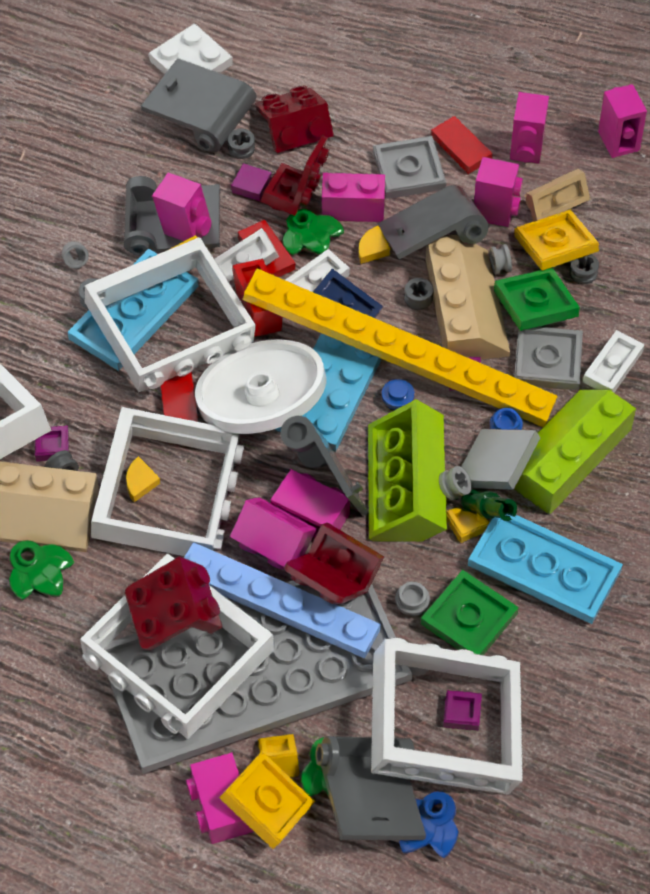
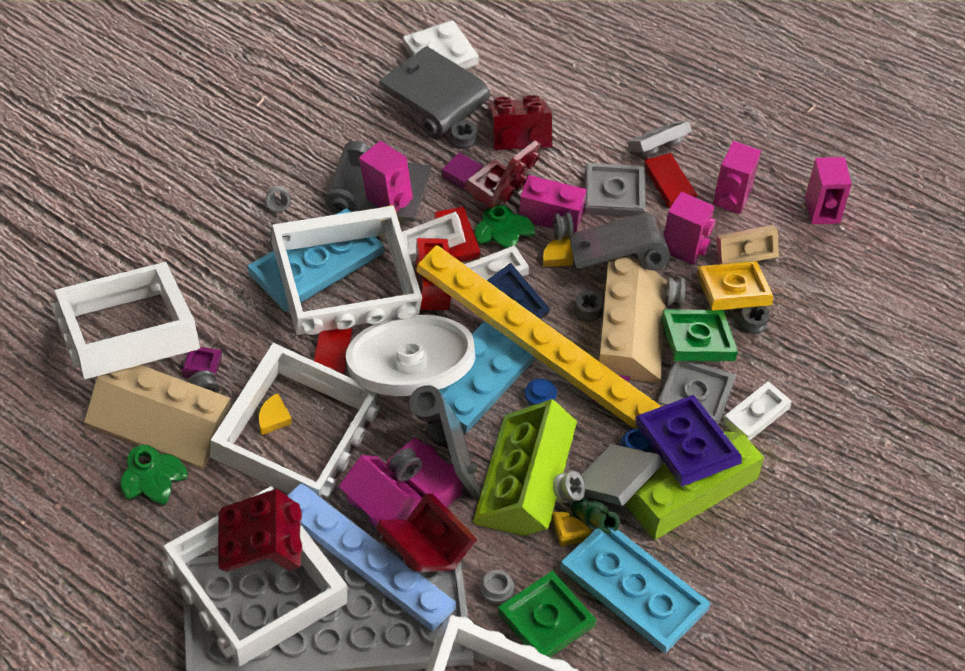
camera: 10 degrees right, 5 degrees down
none -> dark grey bush [388,448,423,482]
none -> dark grey bush [553,212,574,241]
none -> light grey plate [627,121,692,156]
none -> dark purple tile [635,394,742,487]

